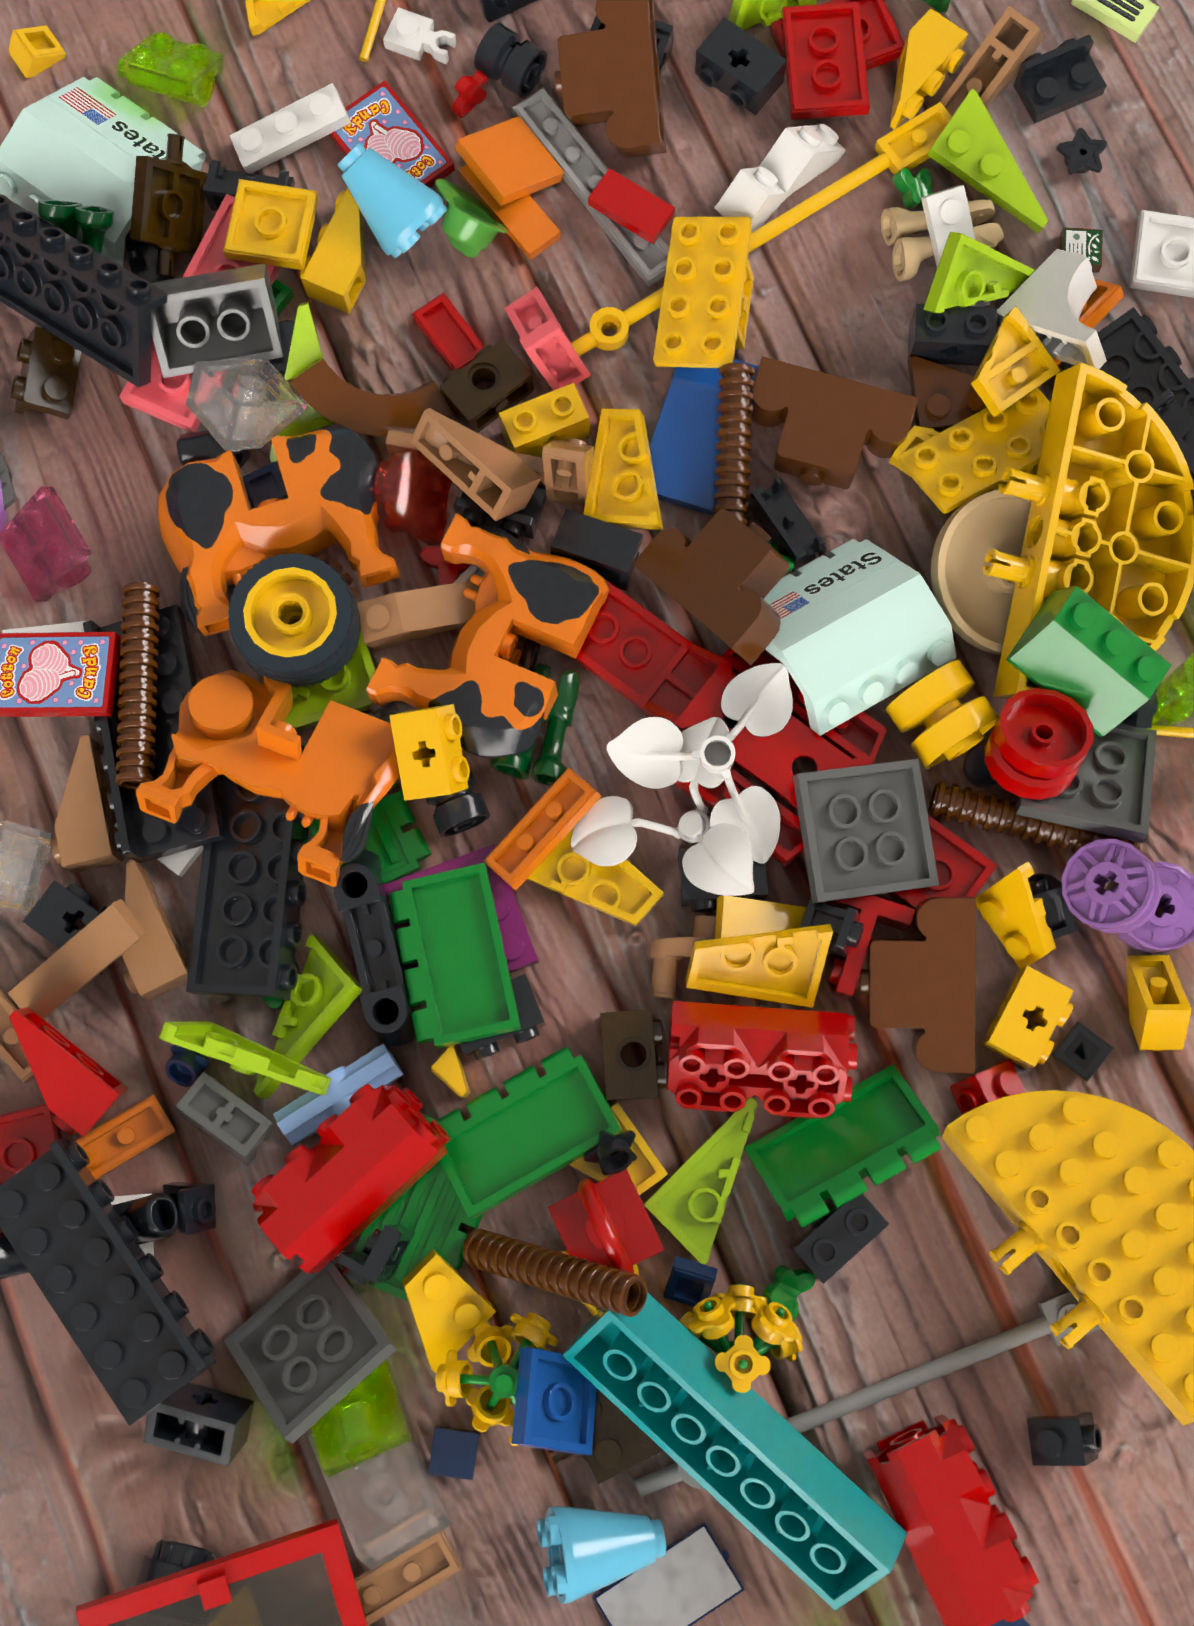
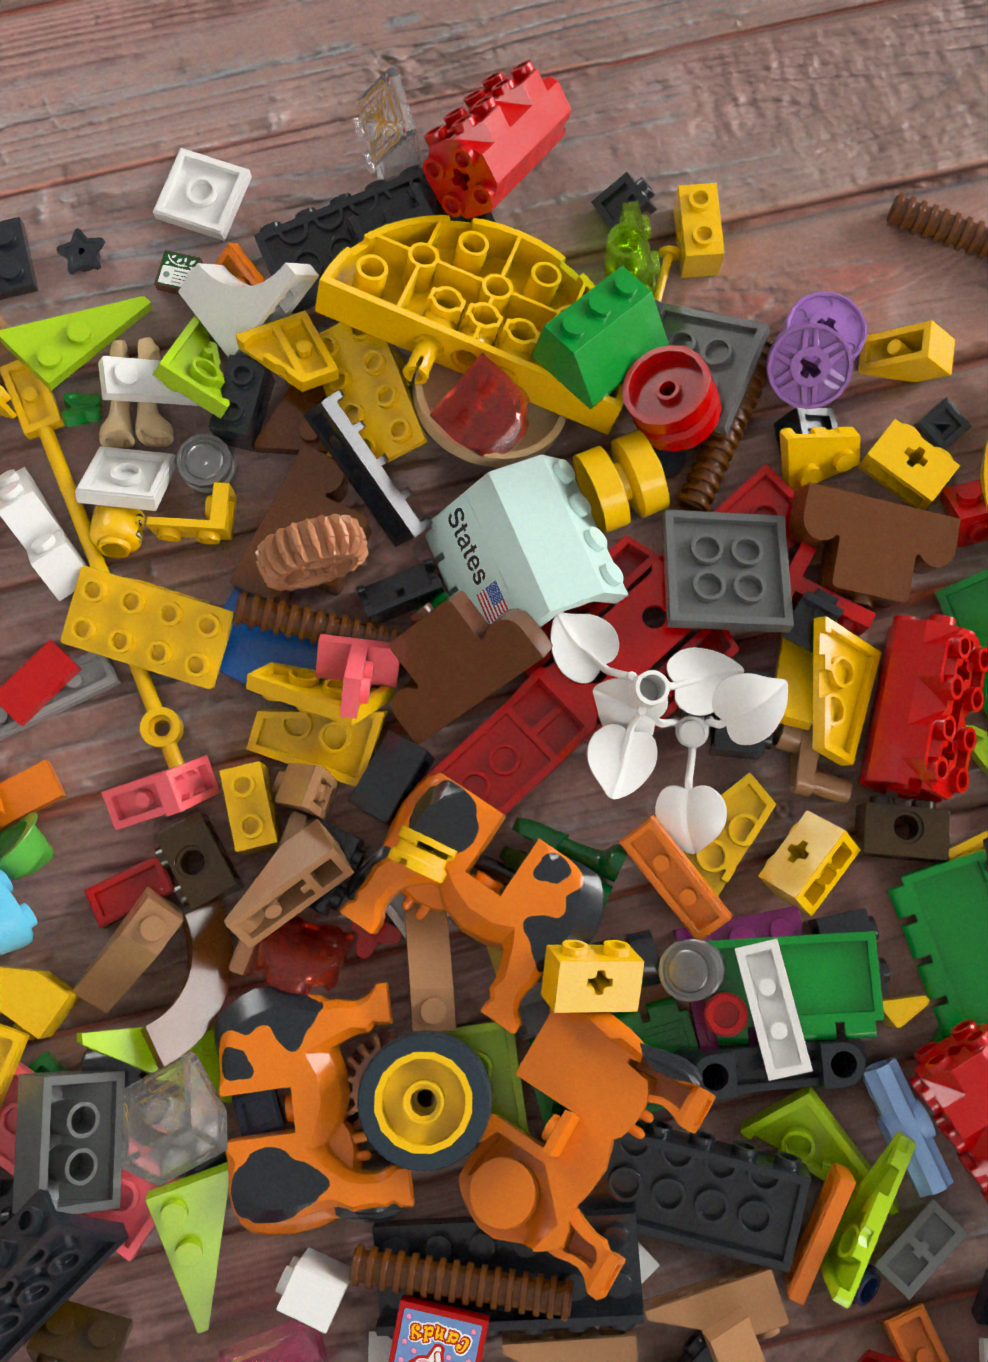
camera: 80 degrees left, 0 degrees up
none -> medium nougat slope [72,887,183,1014]
none -> white tile [75,446,177,511]
none -> yellow head [89,505,145,559]
none -> lime wing [145,1162,229,1334]
none -> yellow bracket [146,482,237,545]
none -> flat silver wheel [176,434,237,496]
none -> yellow wing [246,662,395,726]
none -> nougat gear [255,514,369,591]
none -> white brick [275,1247,350,1334]
none -> black hinge [303,389,433,547]
none -> coral bracket [315,634,400,719]
none -> yellow wheel [387,825,458,883]
none -> clear red slope [429,352,530,457]
none -> flat silver wheel [658,939,727,1002]
none -> red tile [704,992,748,1037]
none -> white plate [735,939,813,1081]
none -> yellow brick [758,810,861,917]
none -> orange tile [783,1162,856,1305]

